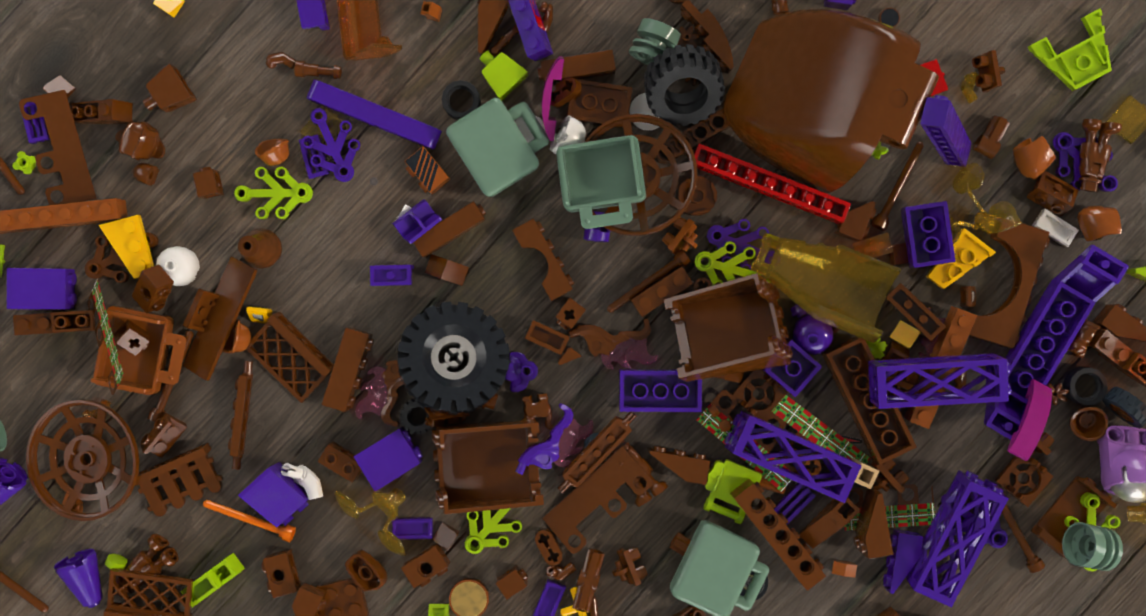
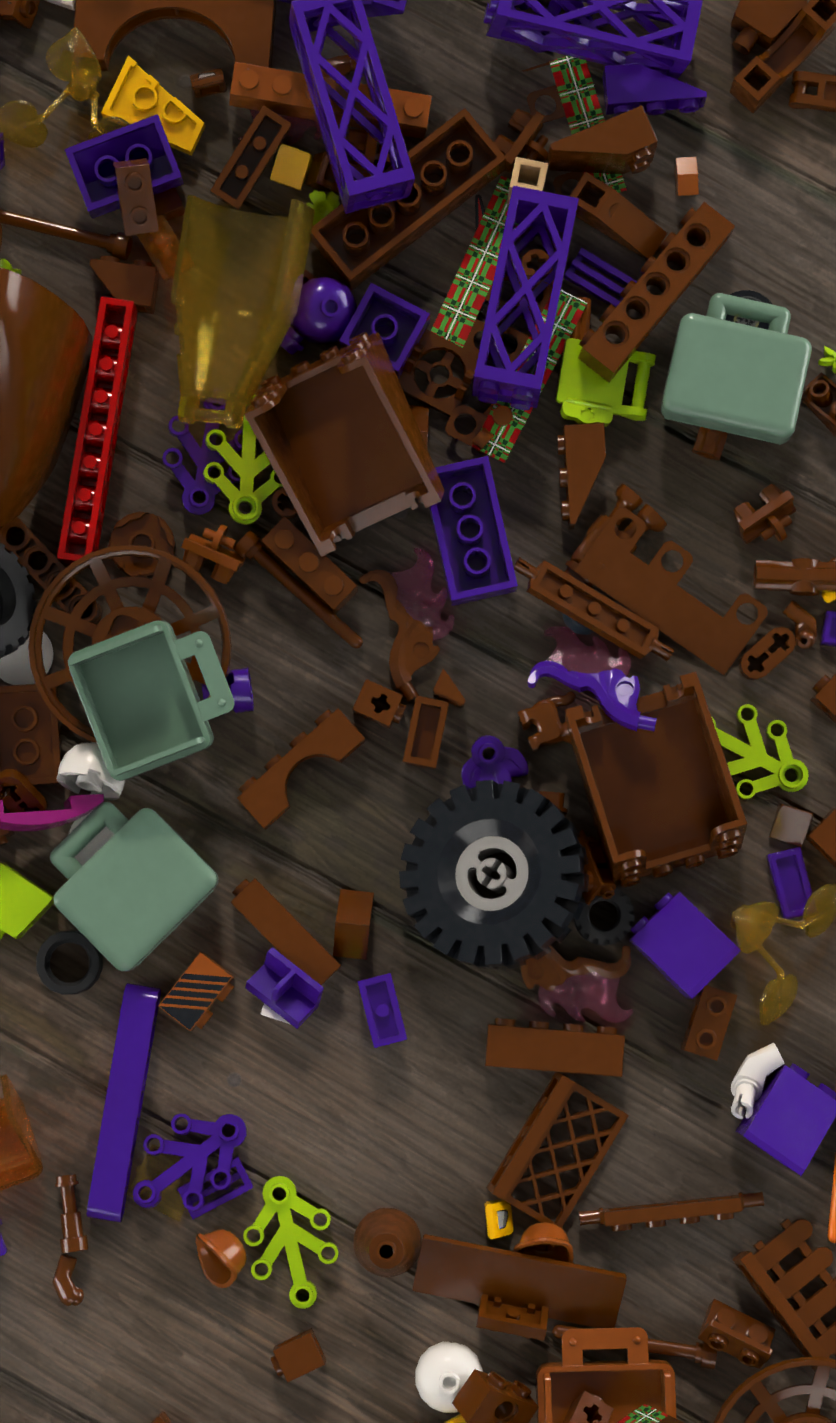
camera: 105 degrees left, 5 degrees down
none -> reddish brown brick [113,158,159,236]

